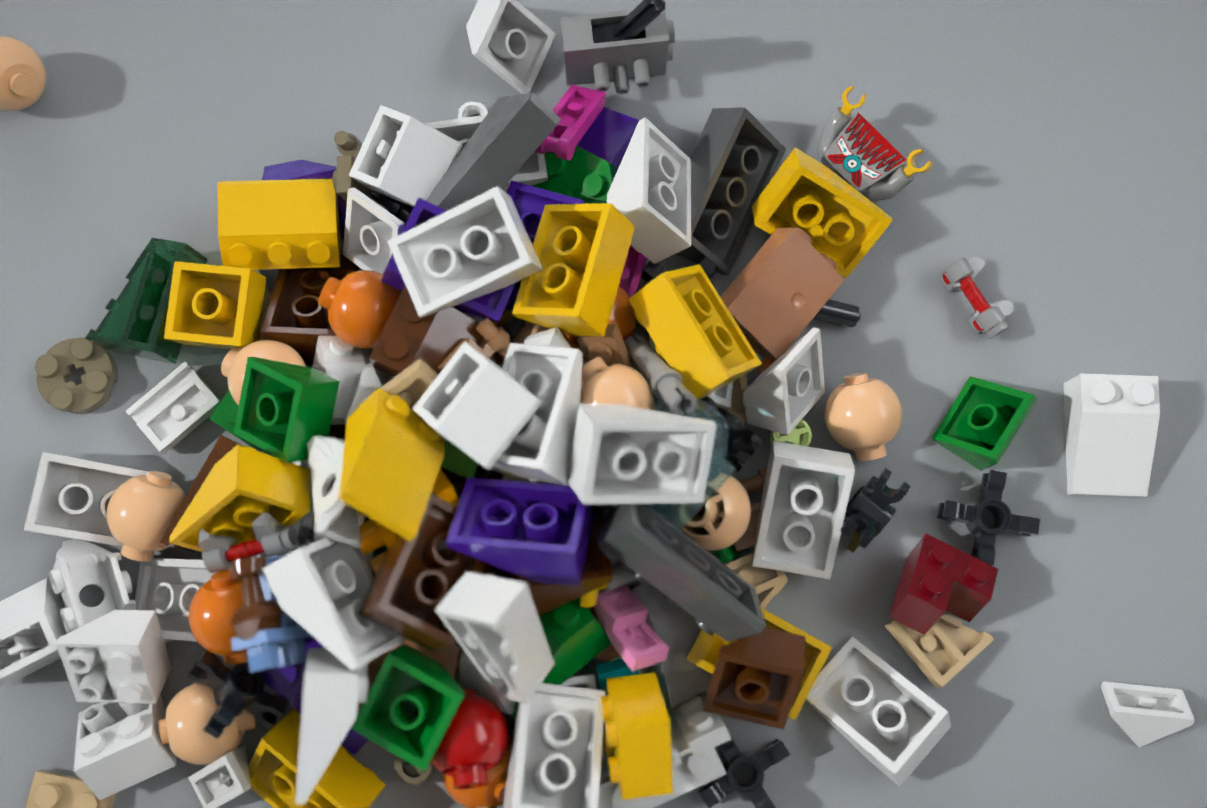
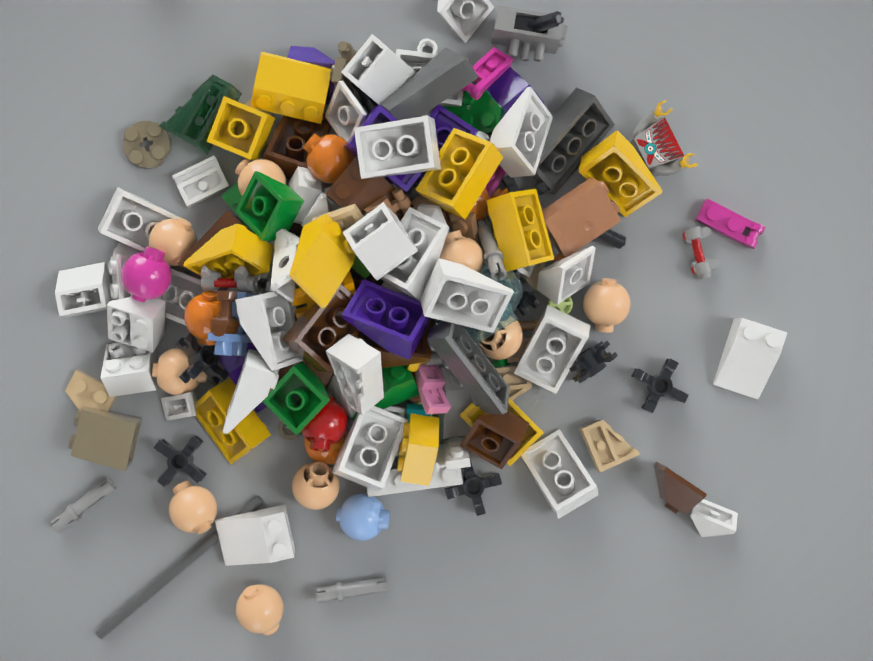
camera: 15 degrees right, 10 degrees up
dark red brick [888,533,999,635] -> none
green slope [932,376,1037,471] -> none
none -> dark pink brick [121,246,172,302]
none -> reddish brown slope [654,462,707,515]
none -> dark pink plate [695,198,765,249]

